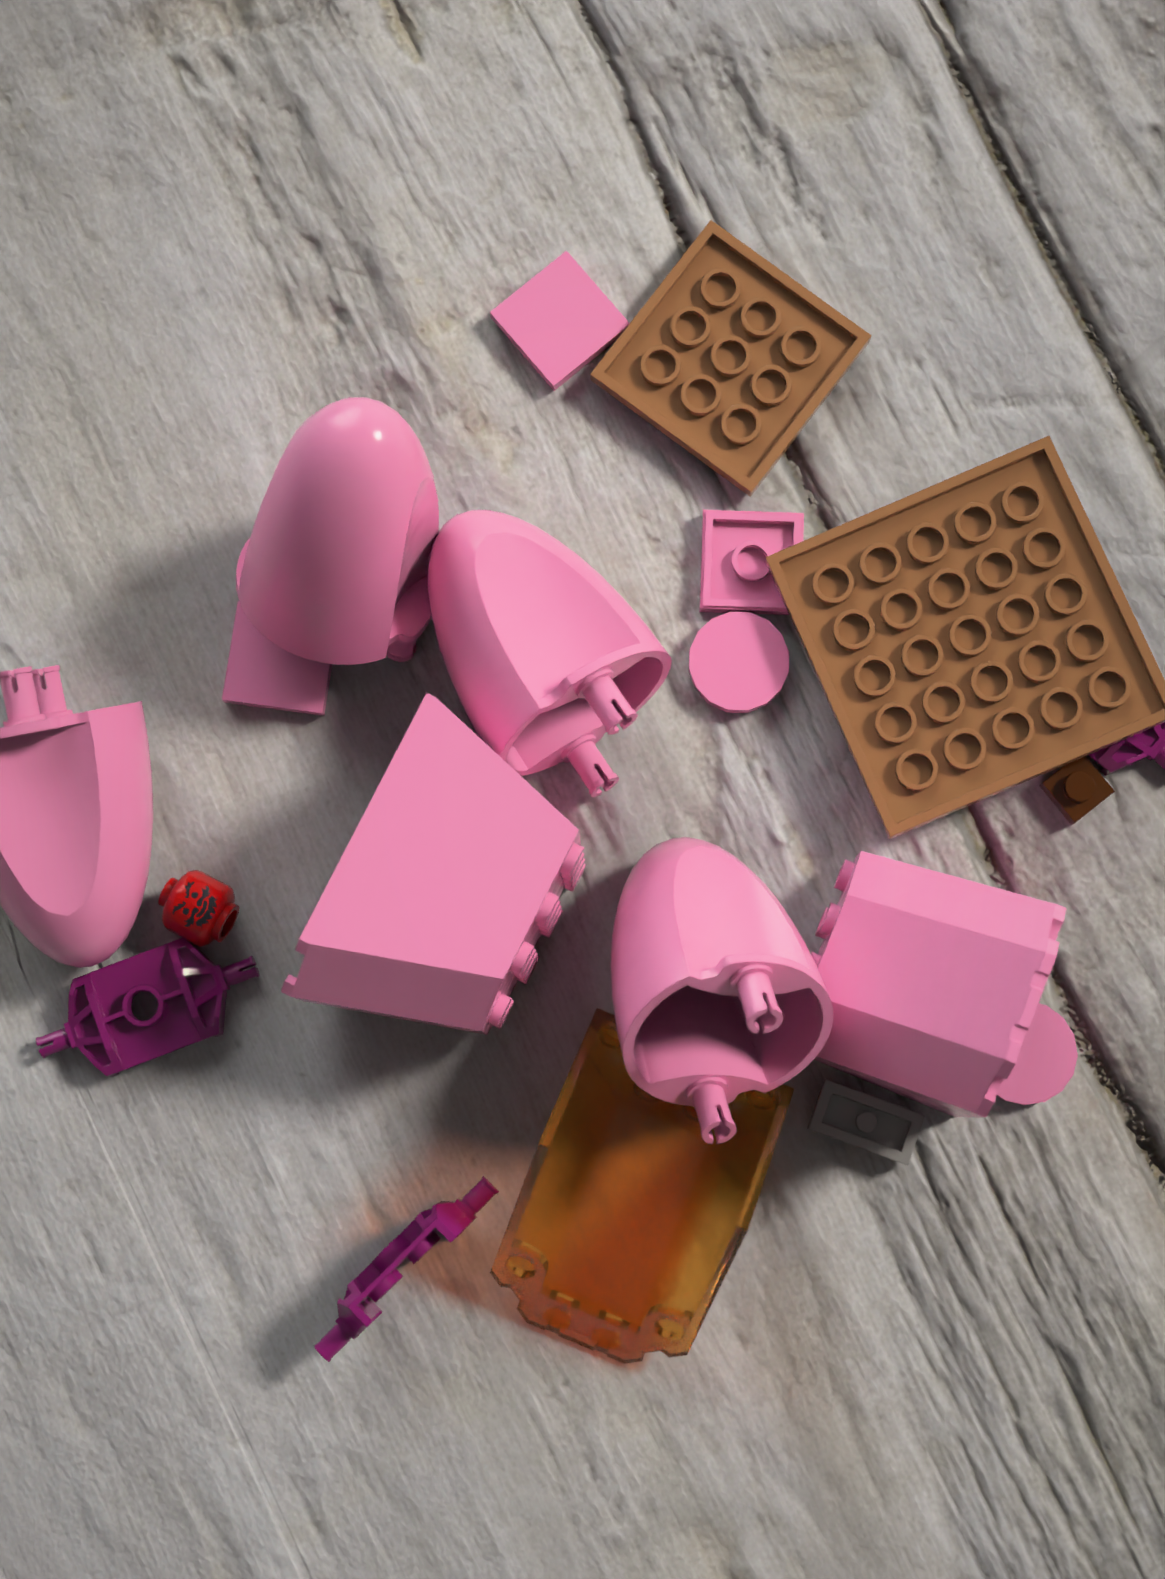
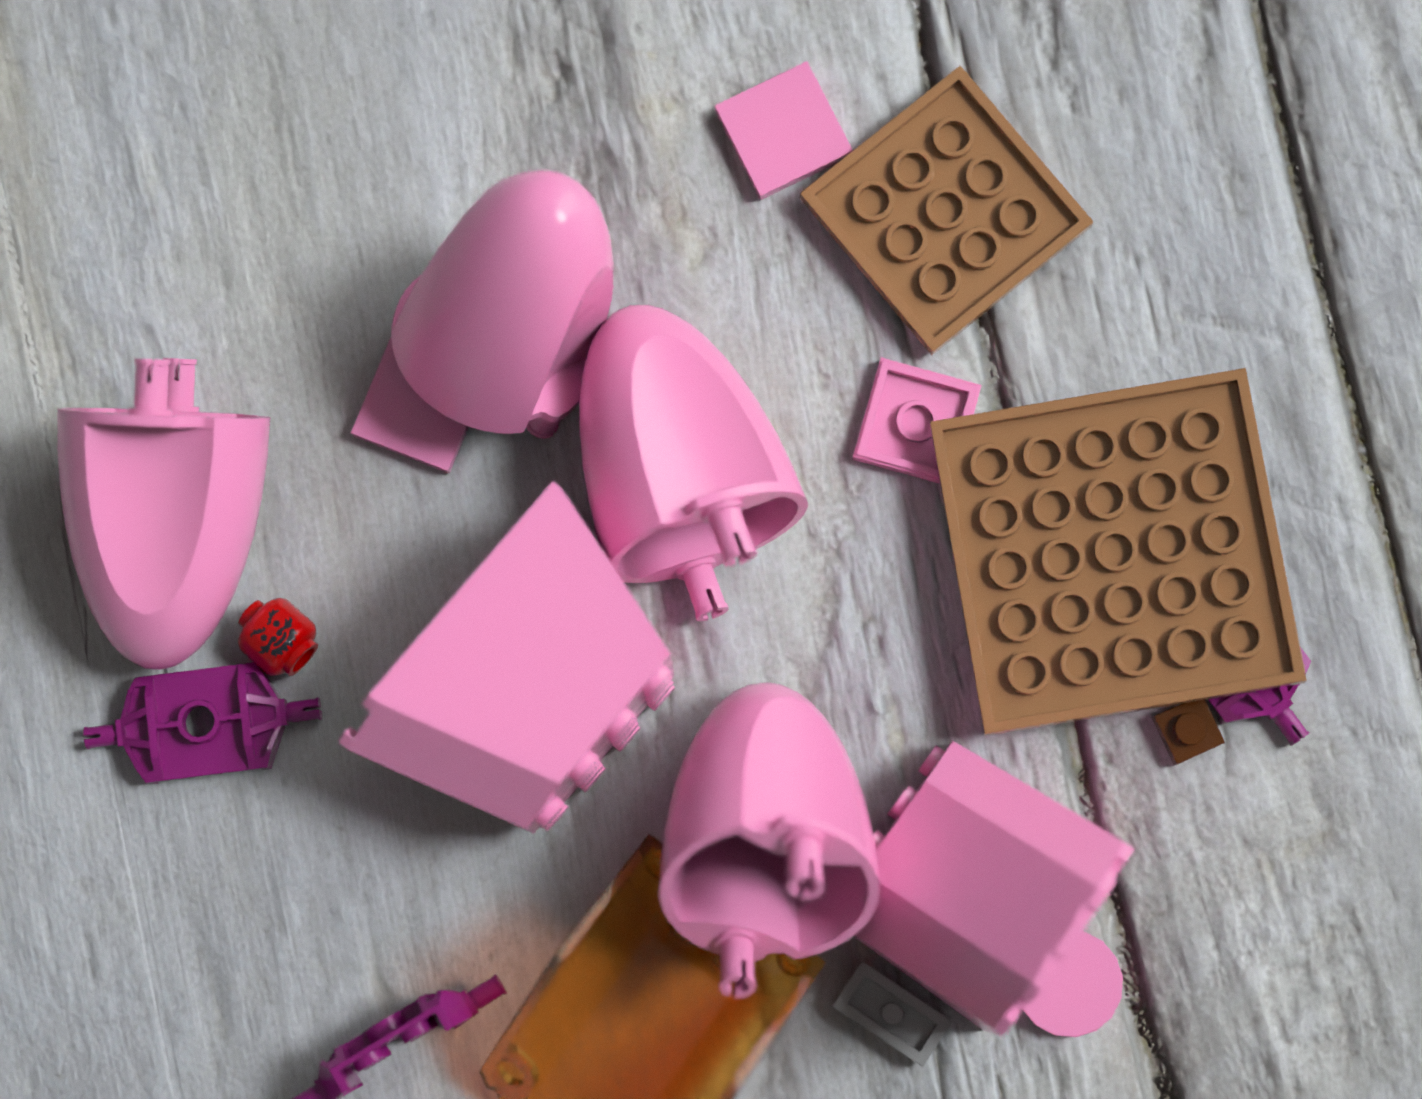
camera: 10 degrees right, 0 degrees up
bright pink tile [688,612,789,713] -> none

